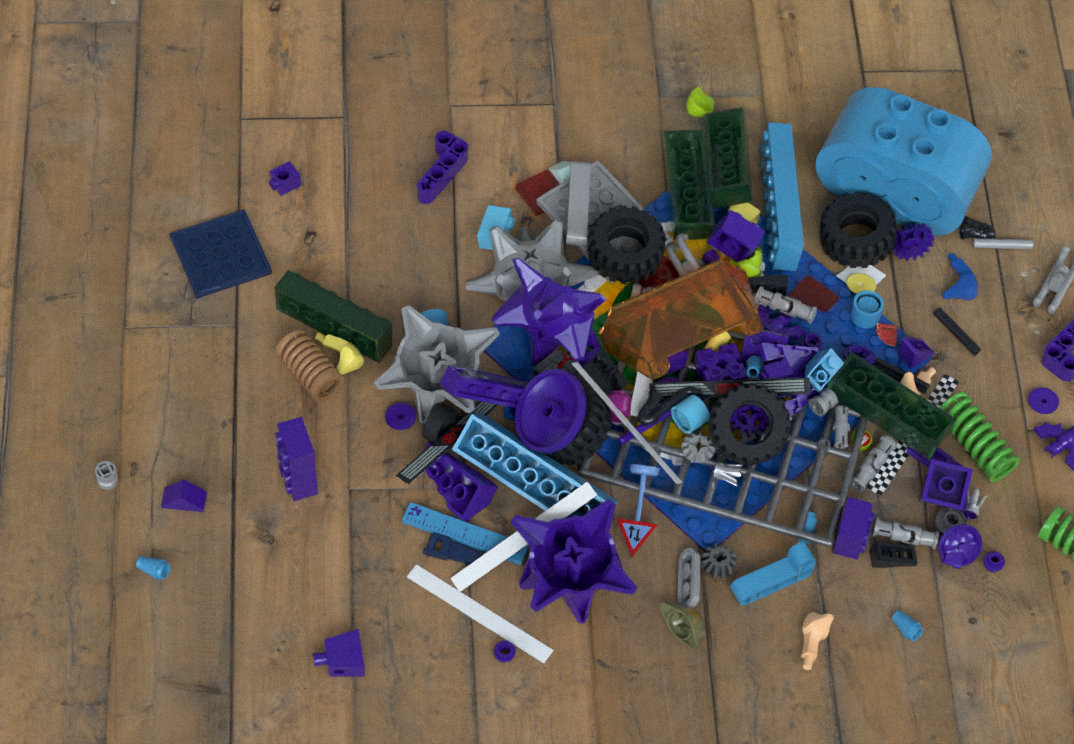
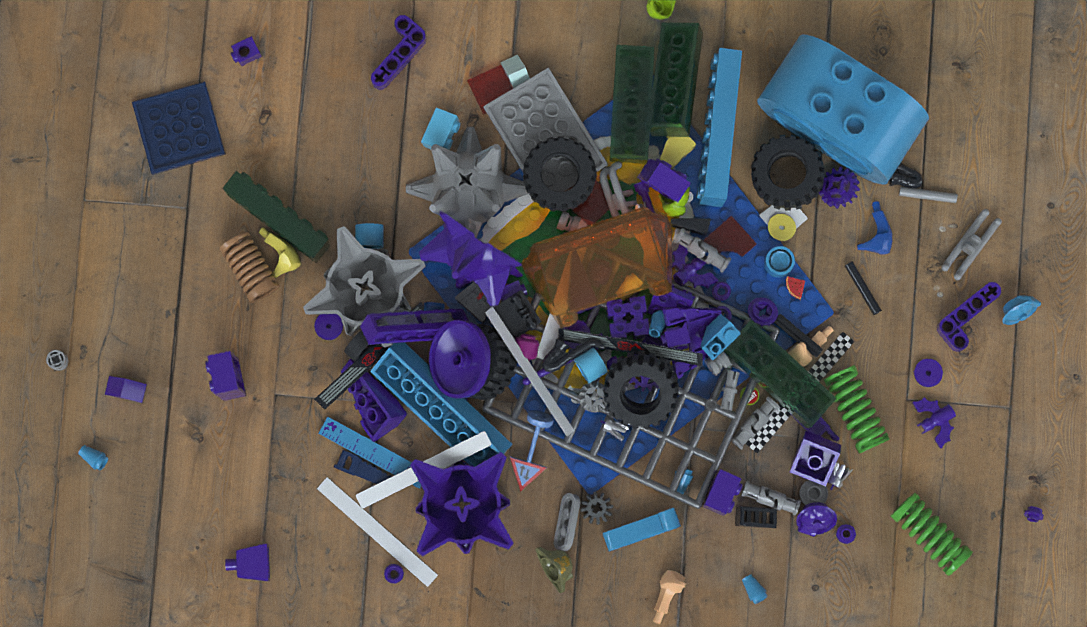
camera: 10 degrees right, 25 degrees up
light grey beam [566,161,591,246] -> none
dark purple slope [897,337,935,369] -> none

